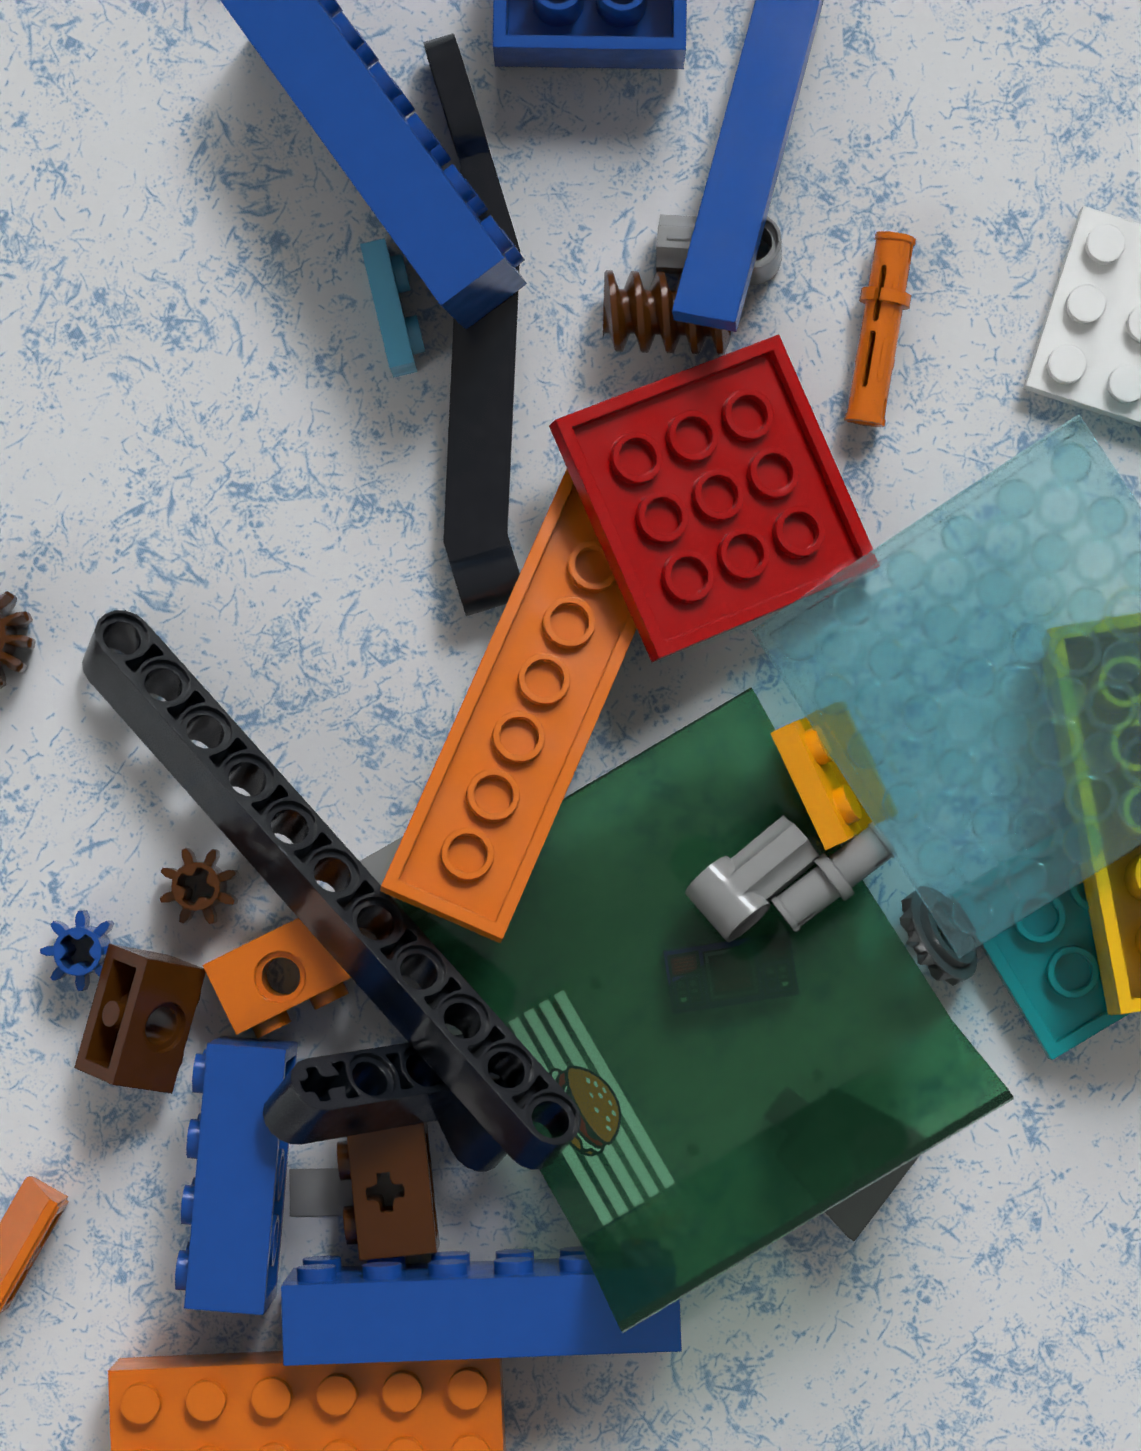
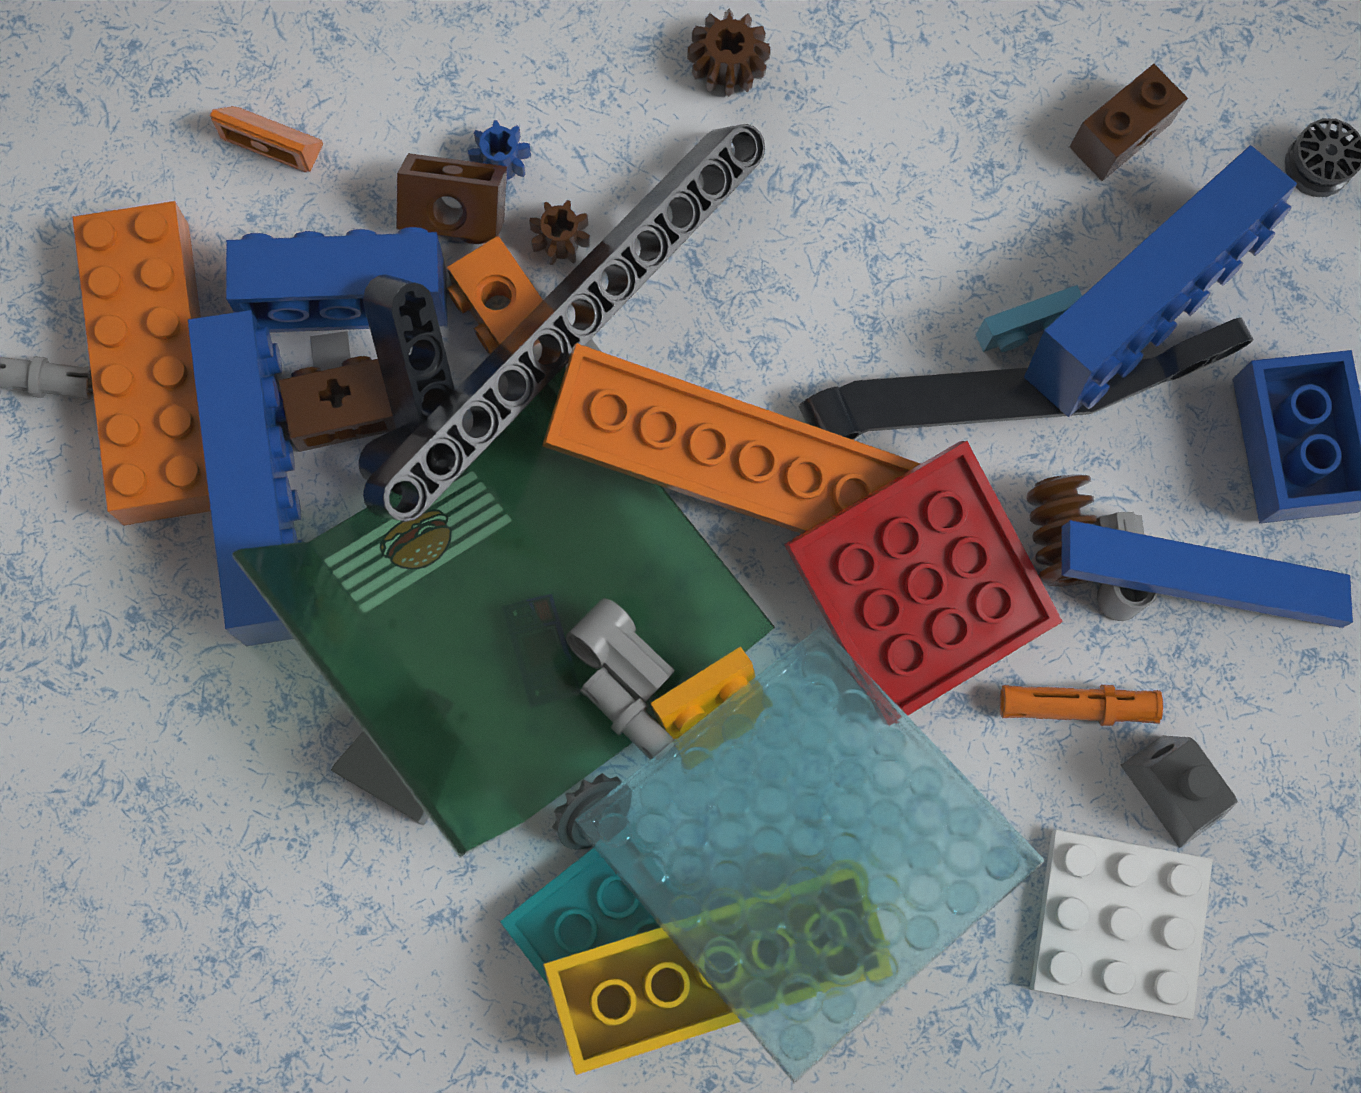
camera: 70 degrees right, 10 degrees down
none -> reddish brown brick [1069,63,1188,181]
none -> dark grey torso [1121,735,1238,848]

